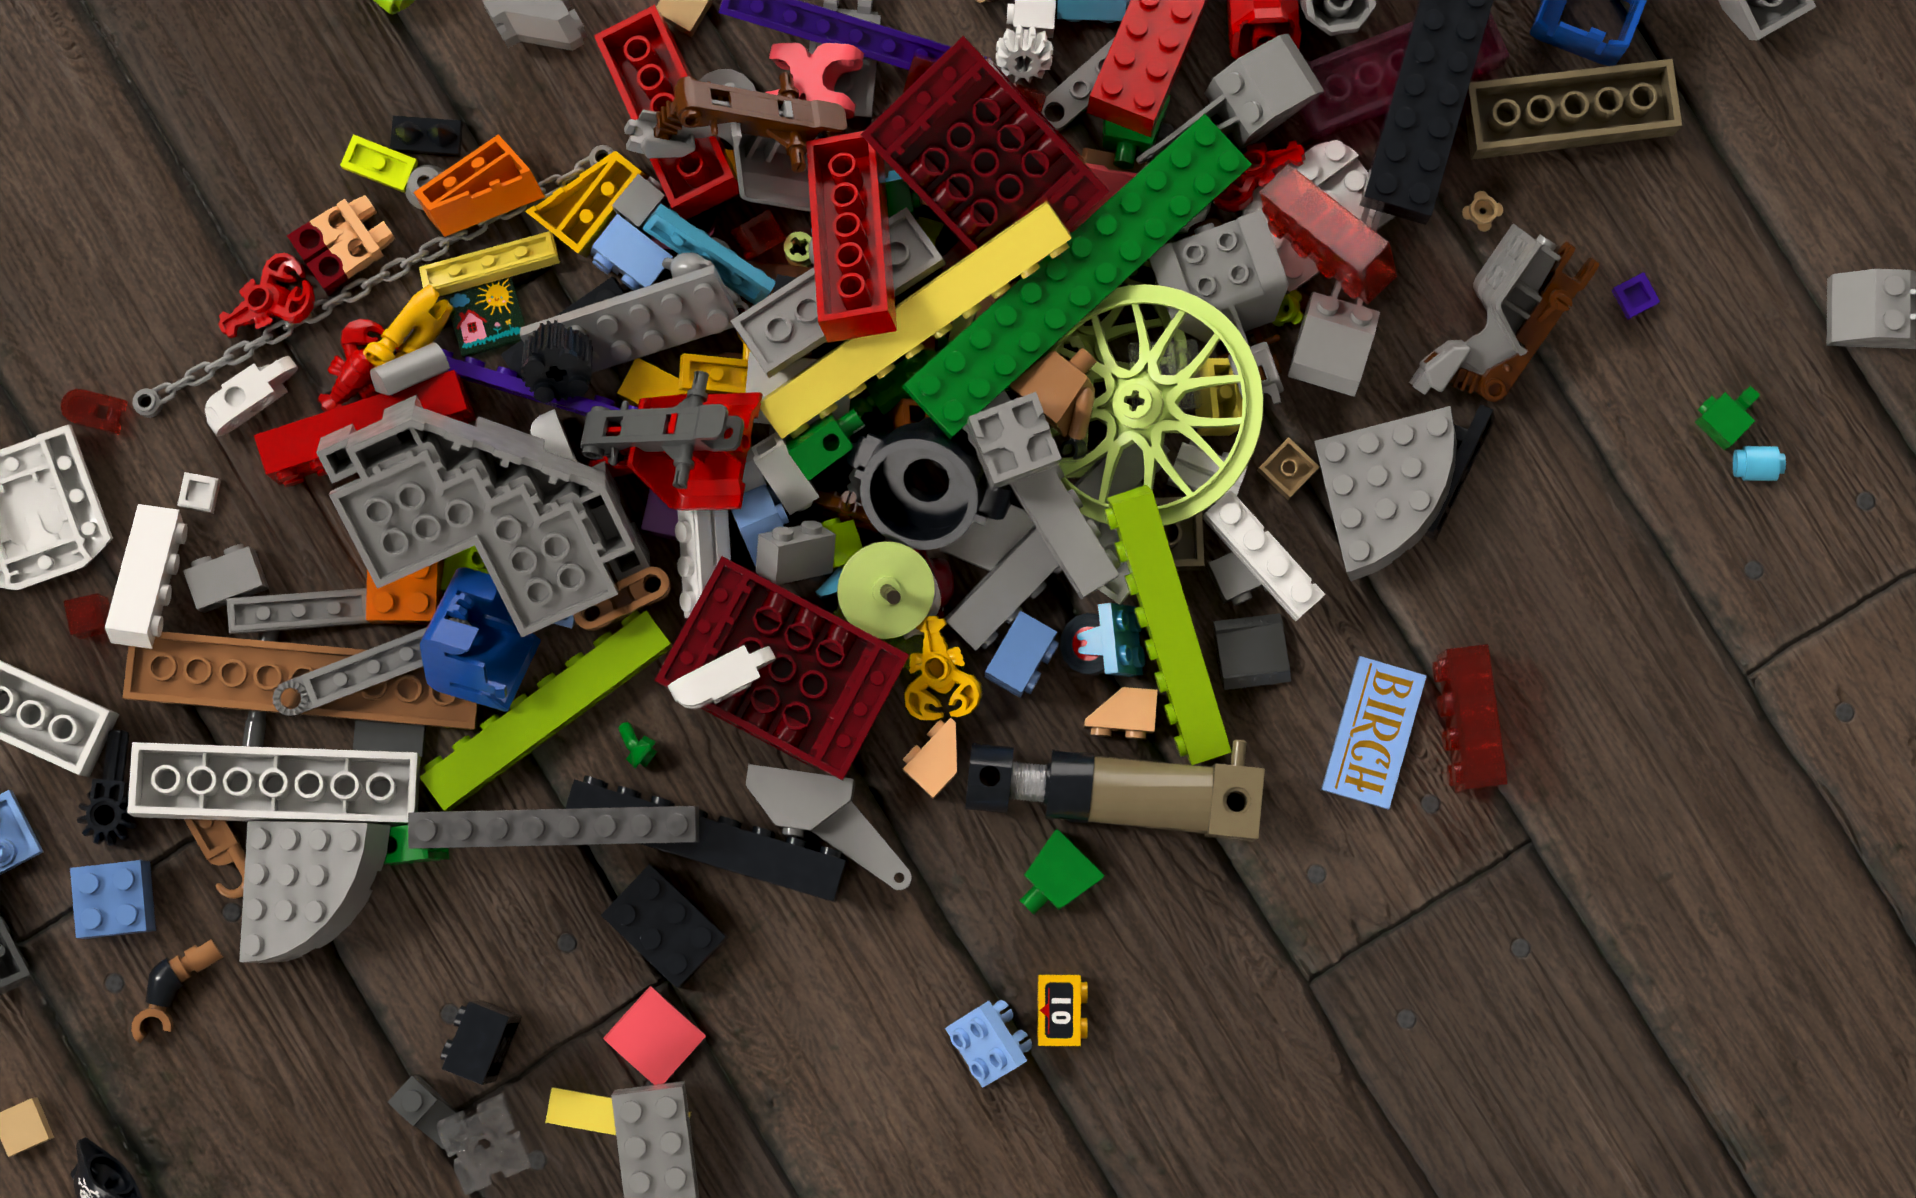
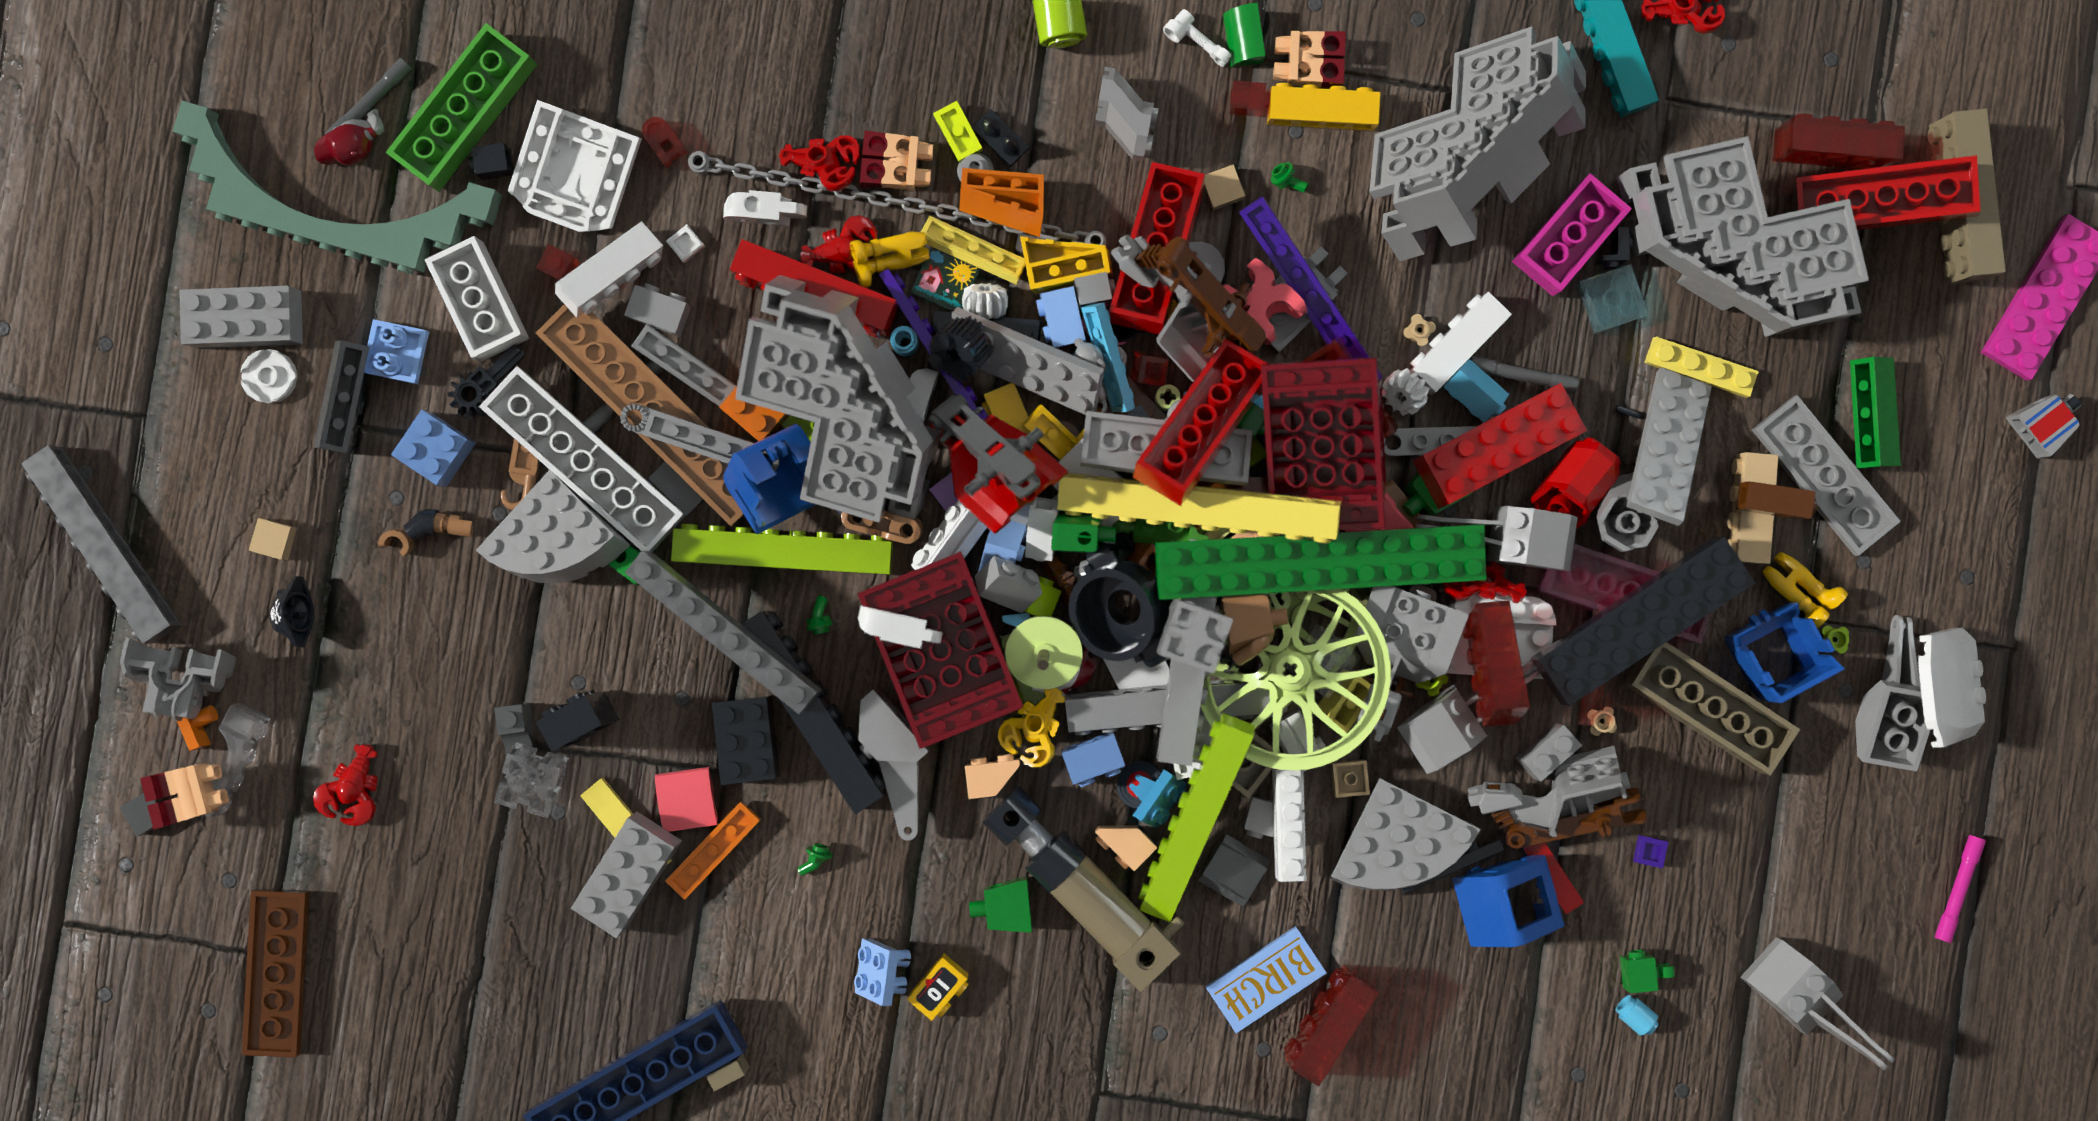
camera: 40 degrees right, 5 degrees up
light grey brick [370,342,450,396] -> none
none -> orange plate [665,801,761,900]
none -> green plate [798,843,833,876]
none -> medium azure brick [890,326,919,357]
none -> white gear [962,283,1008,320]
none -> blue piece [1452,855,1564,947]
none -> light grey brick [1515,723,1582,782]
none -> red piece [1523,843,1584,914]

